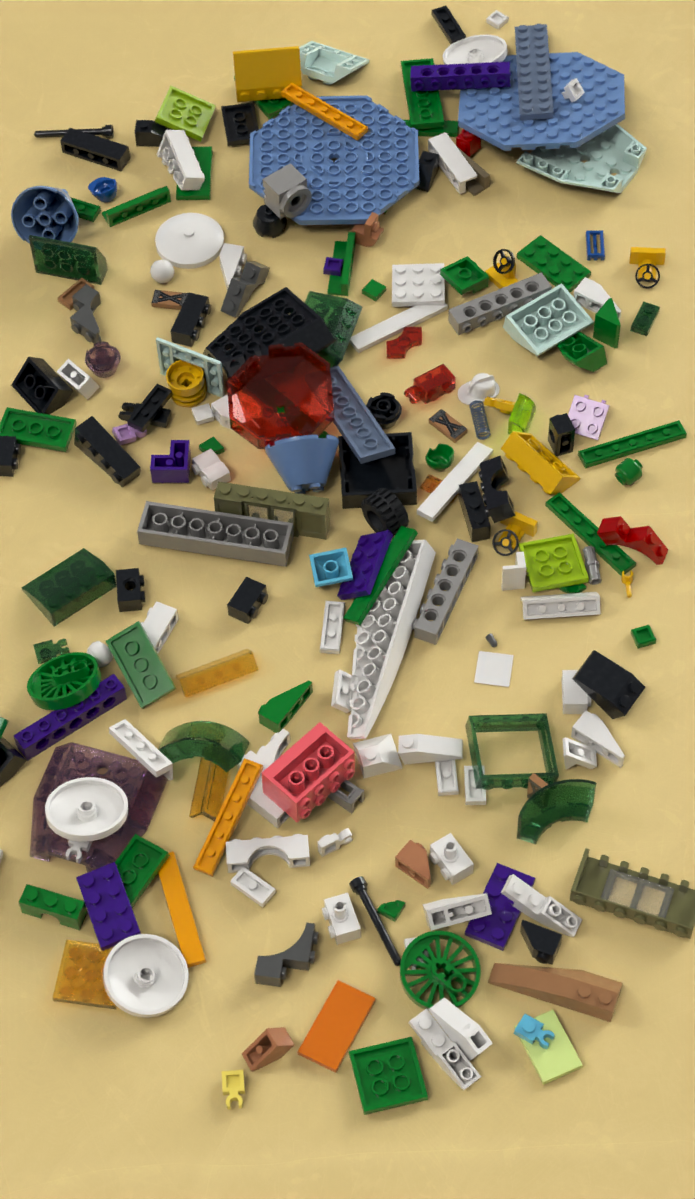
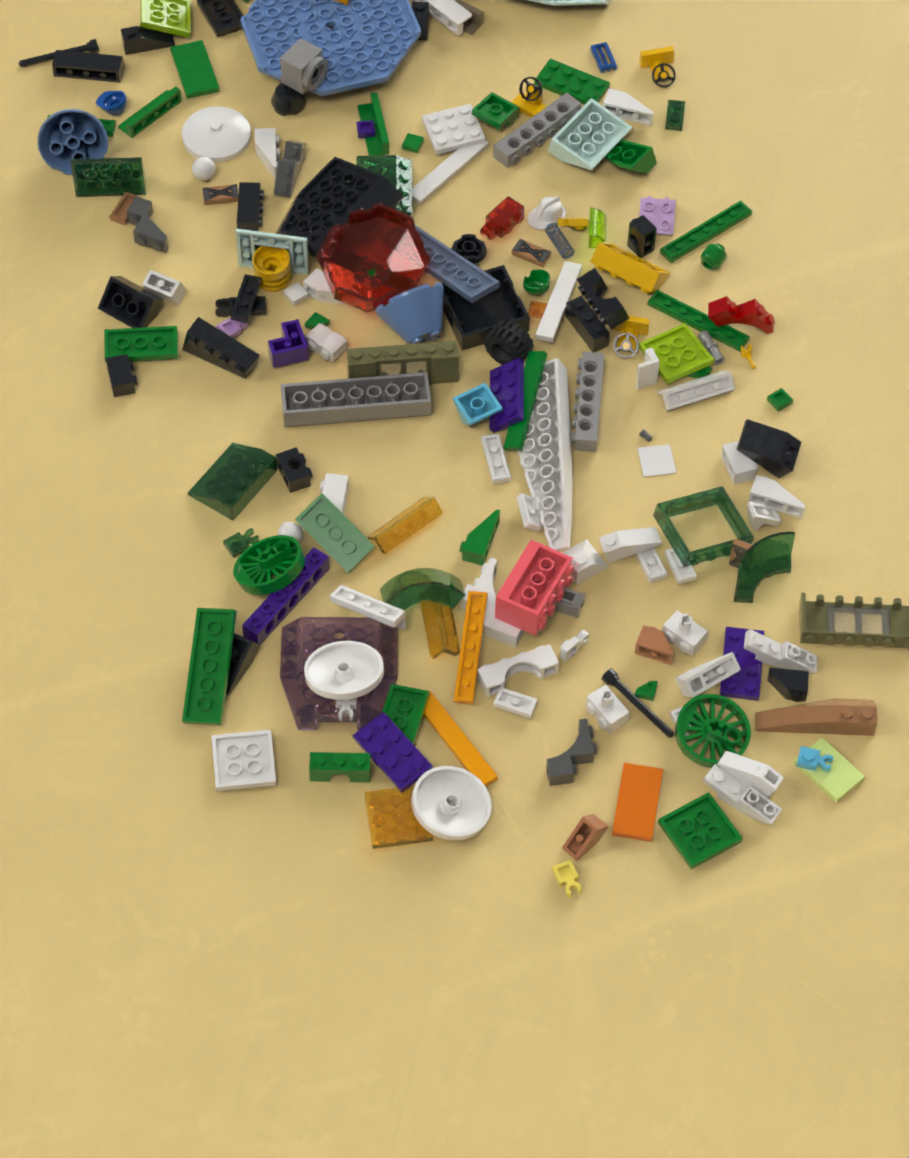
camera: 20 degrees left, 0 degrees up
cone [85,342,121,378] -> none
white wedge [156,130,205,190] -> none
black brick [227,577,268,624] -> none
nougat brick [352,212,384,247] -> none
clear red tile [387,327,422,359] -> none
green slope [593,298,621,348] -> none

